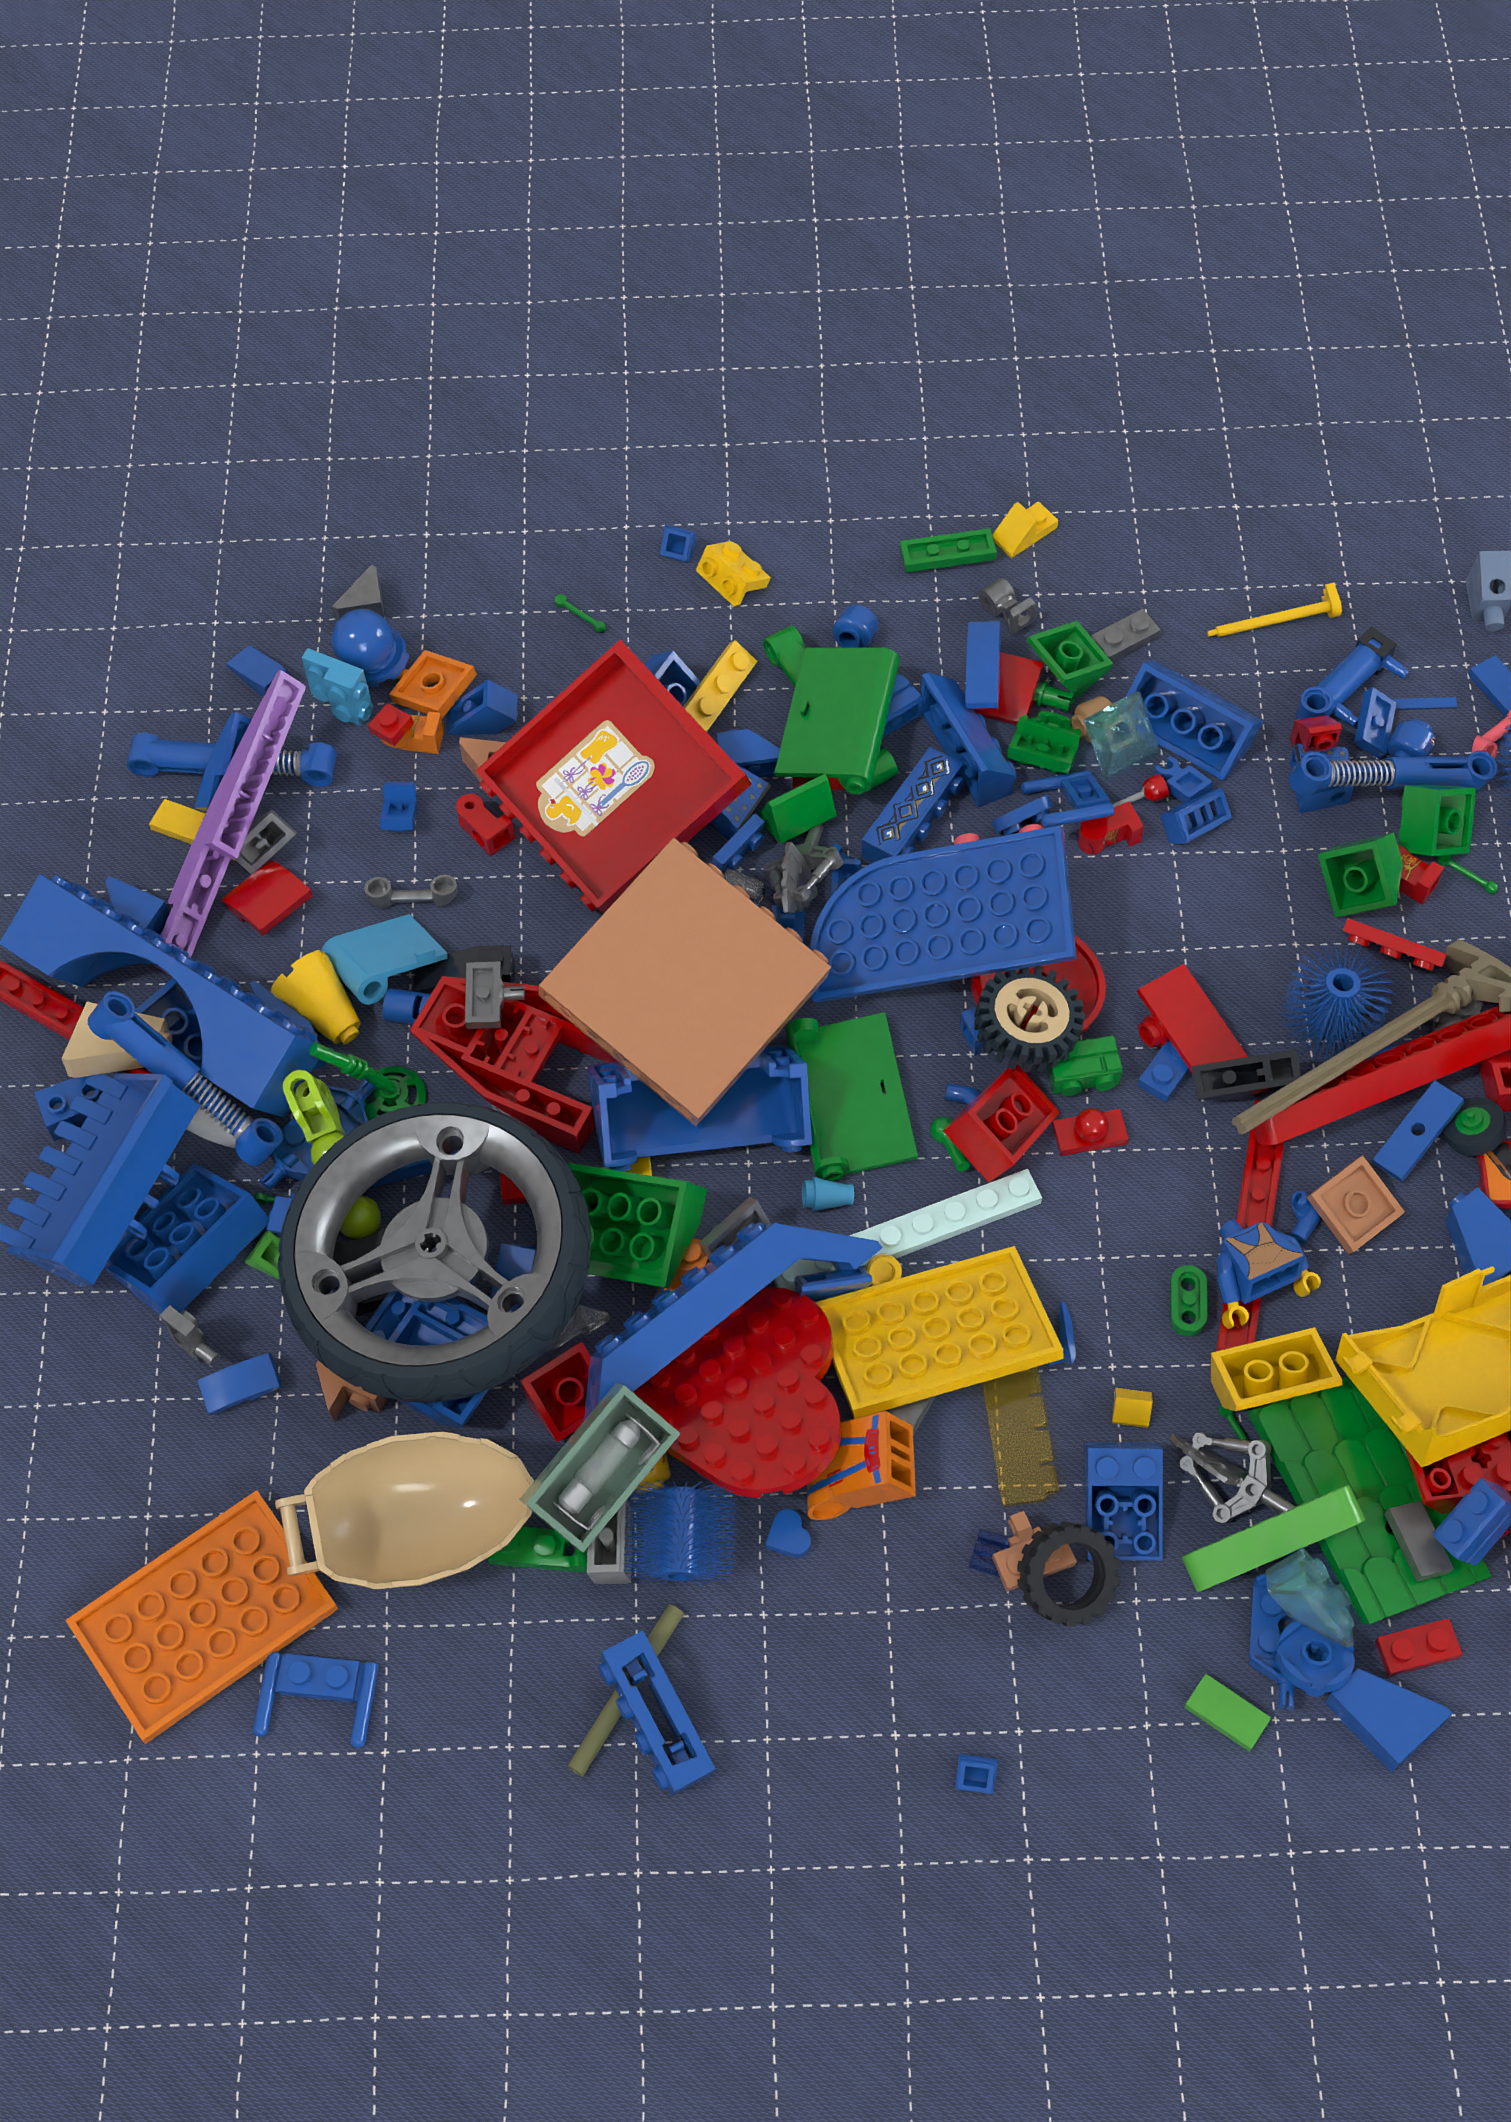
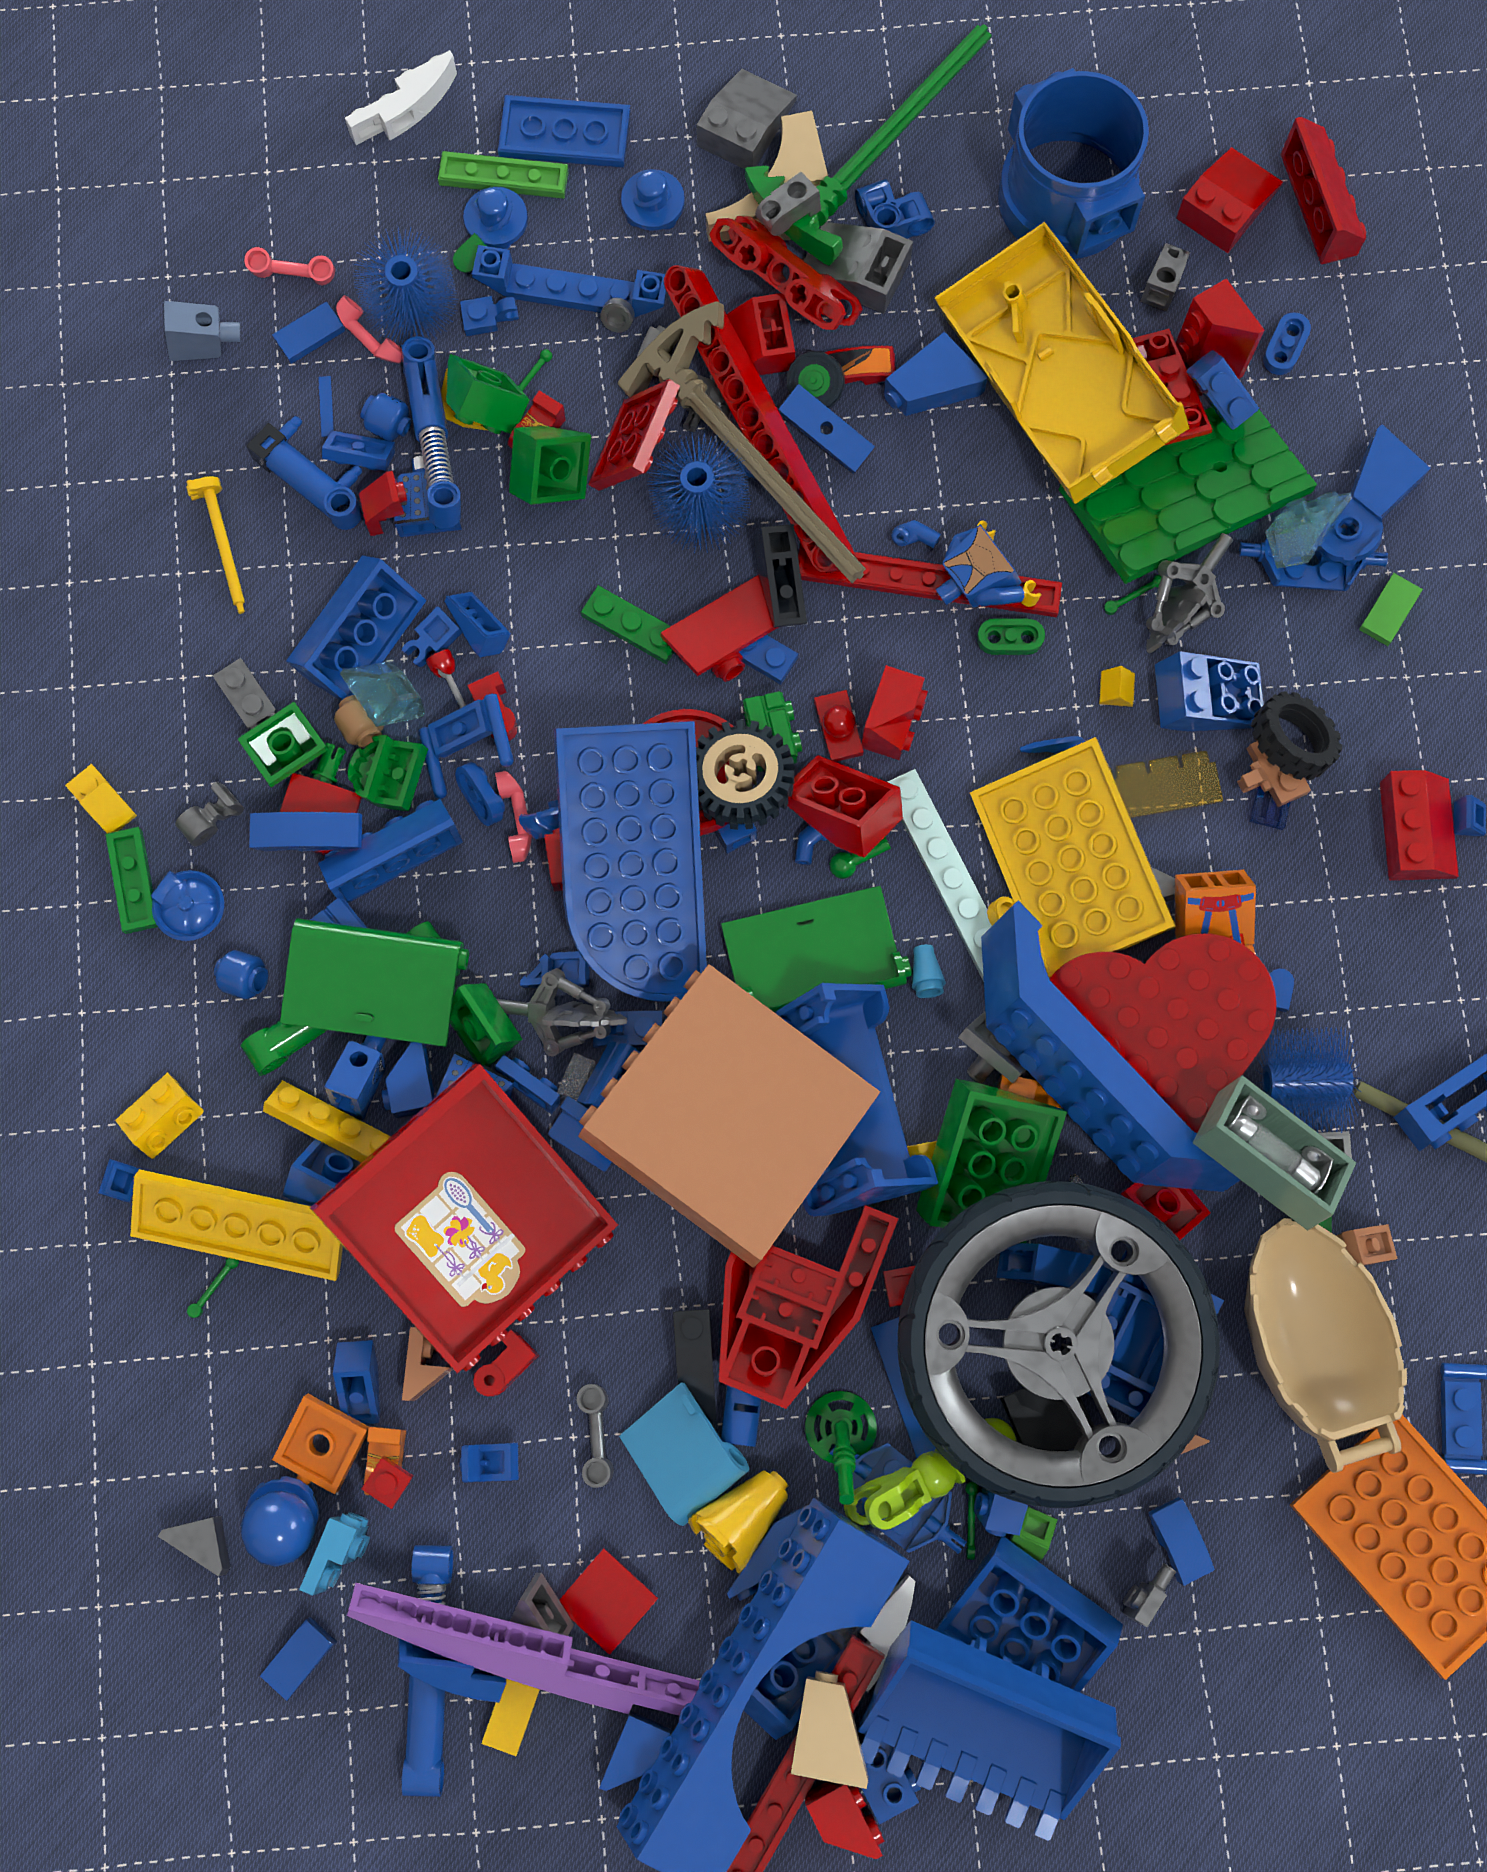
camera: 95 degrees left, 15 degrees up
blue piece [88,991,283,1166] -> none
flat silver plate [465,961,525,1029] -> none
blue brick [861,747,965,863] -> none
bright green beam [1181,1484,1366,1592] -> none
yellow slope [1211,1327,1342,1411] -> none
nougat plate [1306,1155,1405,1254] -> none
red plate [1375,1618,1463,1677] -> none
flat silver tile [1384,1501,1454,1582] -> none
none -> yellow plate [130,1169,343,1281]
none -> blue piece [151,870,224,941]
none -> blue torso [325,1035,386,1120]
none -> green plate [581,585,674,665]
none -> red slope [805,1781,885,1859]
none -> red slope [862,665,928,760]
none -> nougat slope [1336,1224,1397,1266]
none -> red slope [1380,770,1459,881]

